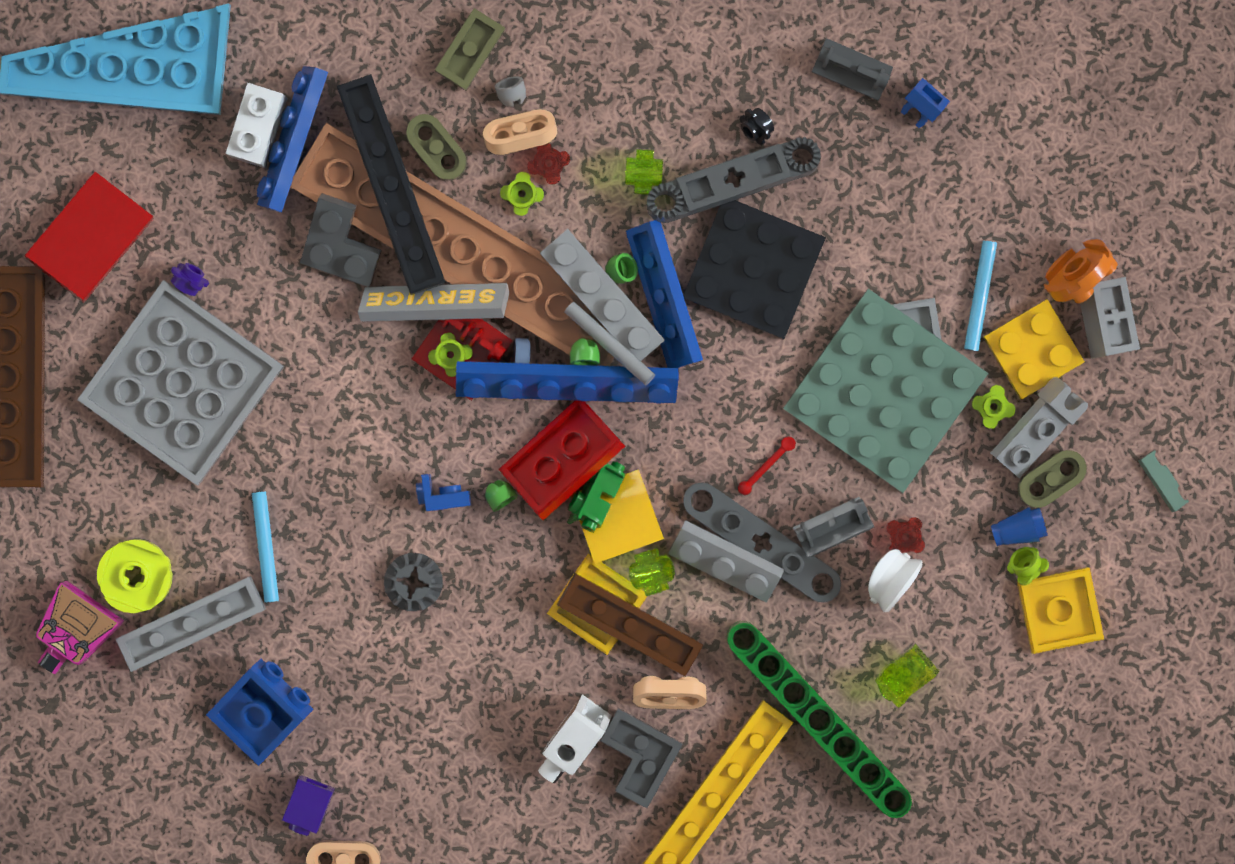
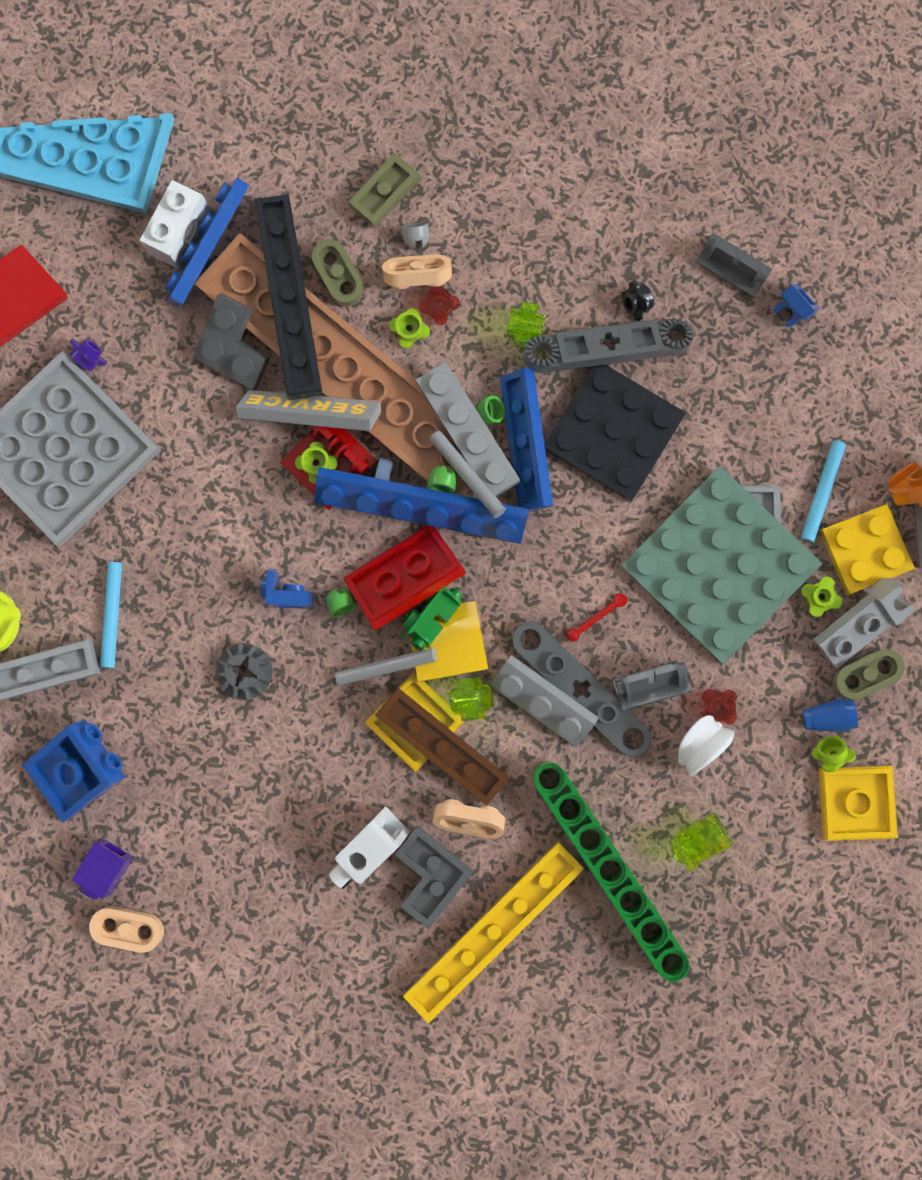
camera: 15 degrees right, 5 degrees down
none -> light grey bar [335,647,438,686]

